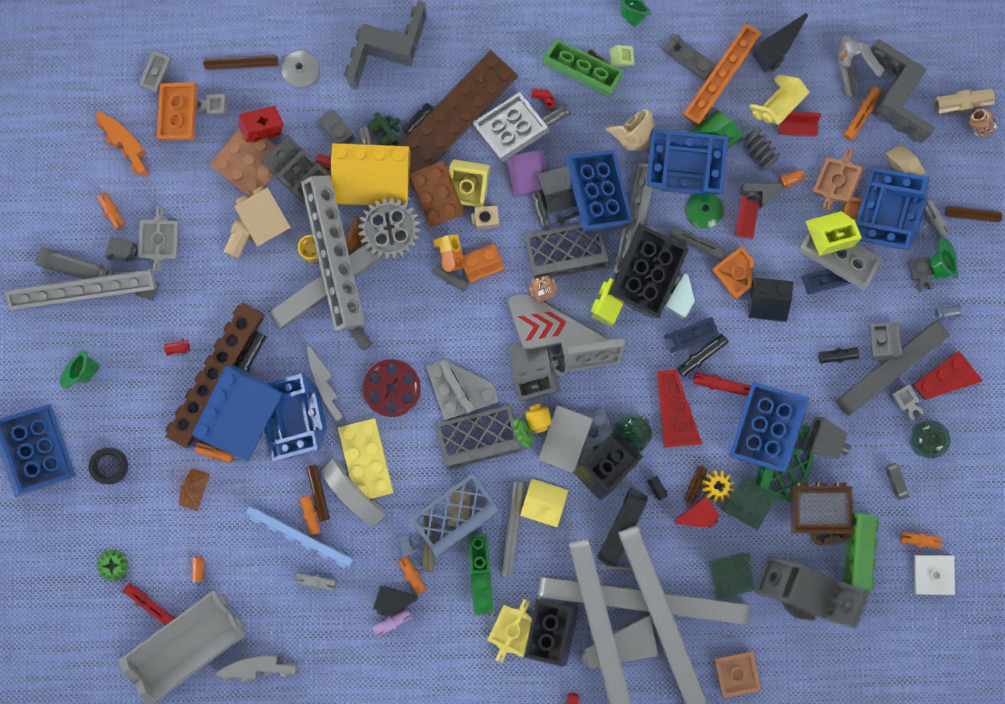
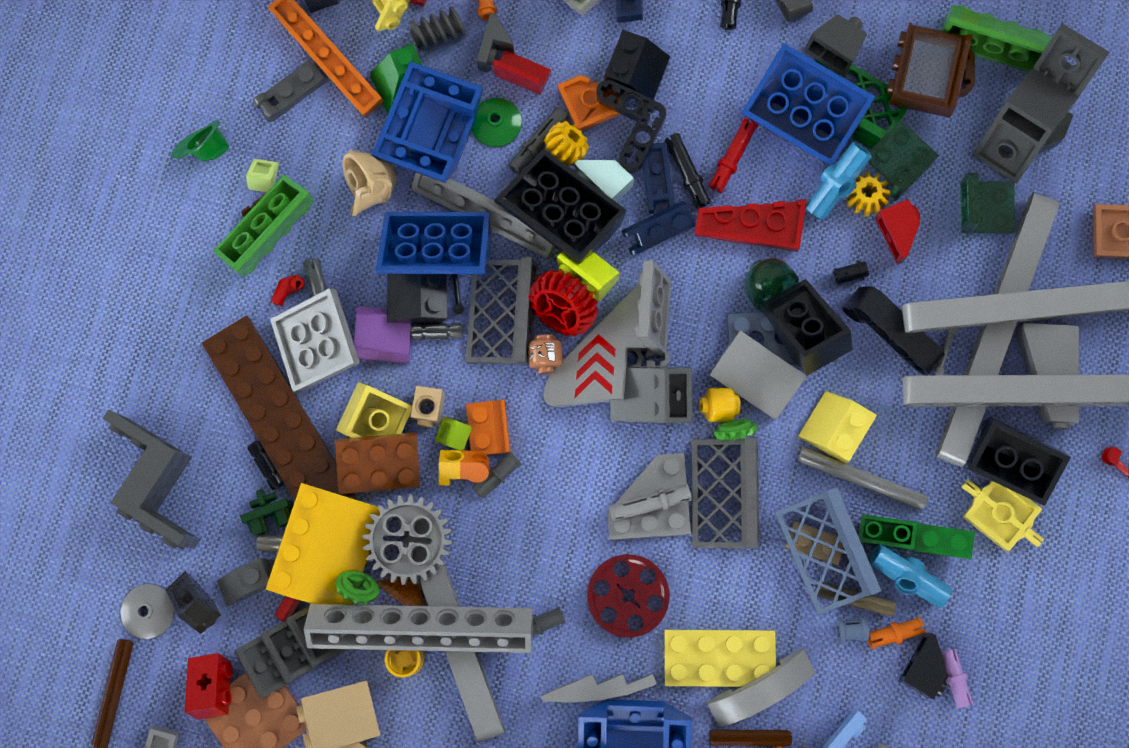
camera: 65 degrees left, 5 degrees down
reddish brown axle [684,466,707,503] -> none
none -> clear smoke slope [165,571,221,634]
none -> bright green gear [335,571,380,605]
none -> lime slope [435,416,472,450]
none -> red gear [528,269,599,337]
none -> yellow gear [544,121,590,167]
none -> black beam [596,80,666,173]
none -> dark blue hinge [621,201,695,255]
none -> dark azure piece [806,142,872,220]
none -> dark azure piece [869,544,953,608]

